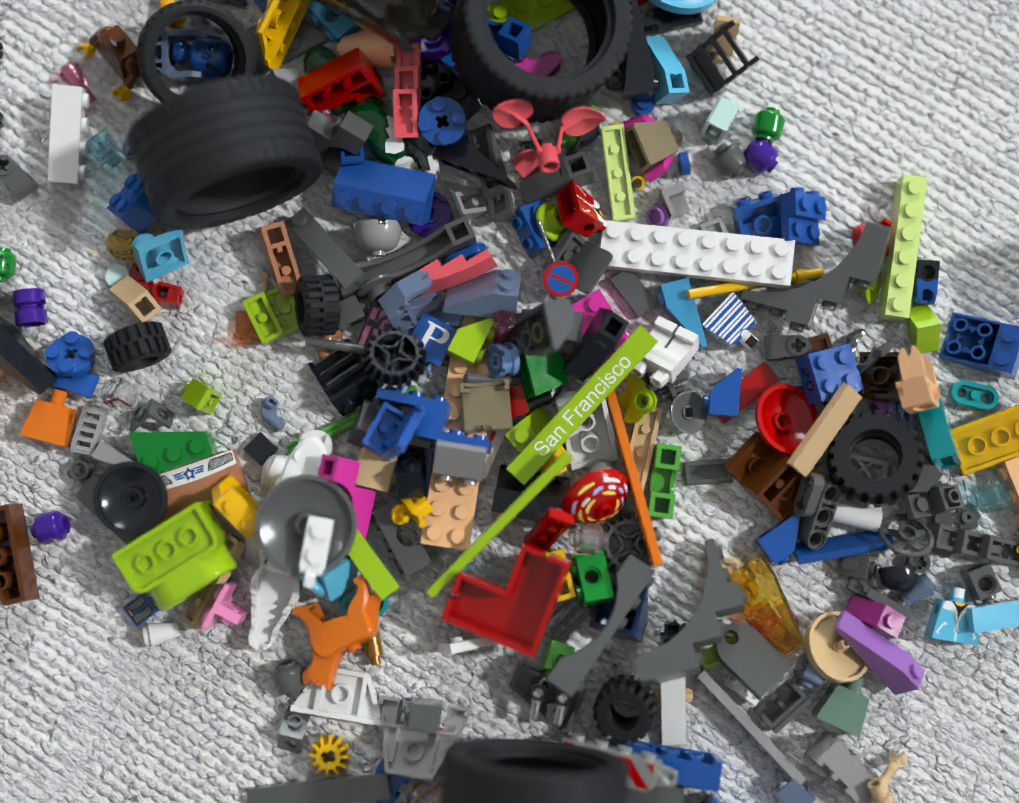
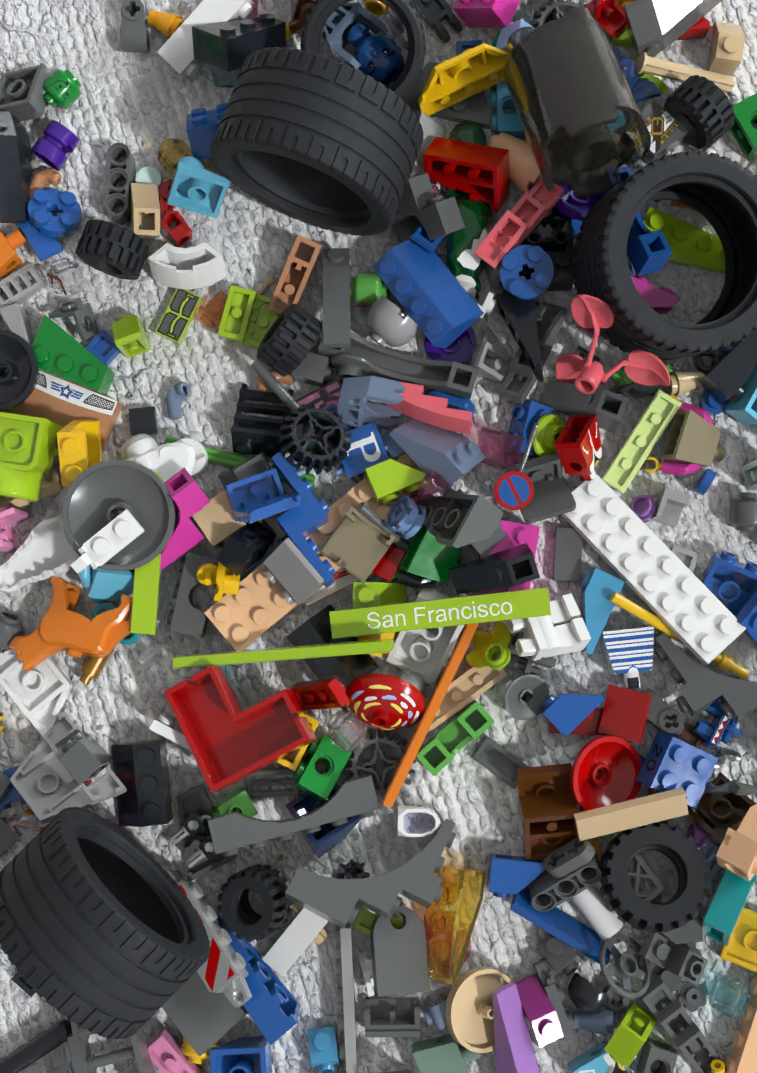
camera: 50 degrees right, 0 degrees up
none -> nougat arm [28,168,62,198]
none -> blue tile [86,329,121,367]
none -> dark grey beam [104,142,136,225]
none -> black slope [111,738,173,827]
none -> light orange cone [147,10,185,39]
none -> white brick [148,242,226,289]
none -> tile [155,289,203,345]
none -> black wedge [192,14,286,72]
none -> dark azure bracket [308,1026,341,1073]
none -> bright green head [350,273,389,307]
none -> rock [397,806,441,837]
none -> clear pink piece [478,427,525,469]
none -> red piece [598,684,652,743]
none -> lime slope [604,1002,657,1068]
none -> tan cone [663,371,704,397]
none -> blue hips [692,701,742,748]

